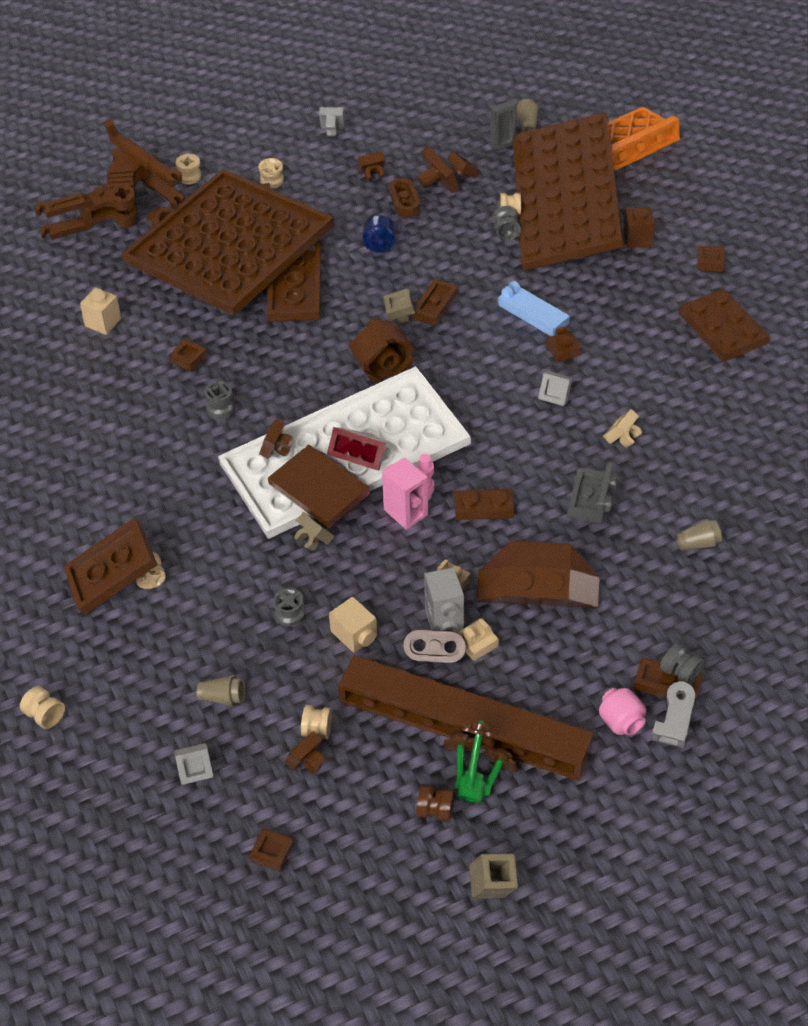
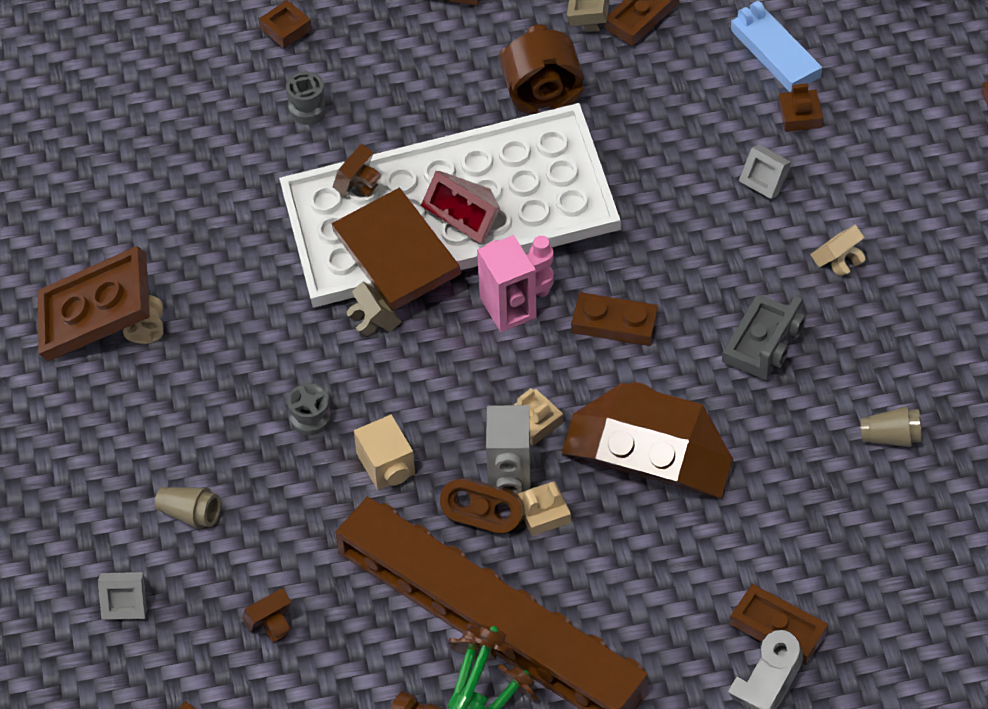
camera: 15 degrees right, 5 degrees up
tan wheel [301,705,332,740] -> none
bright pink head [599,688,647,736] -> none
dark grey wheel [660,643,705,685] -> none

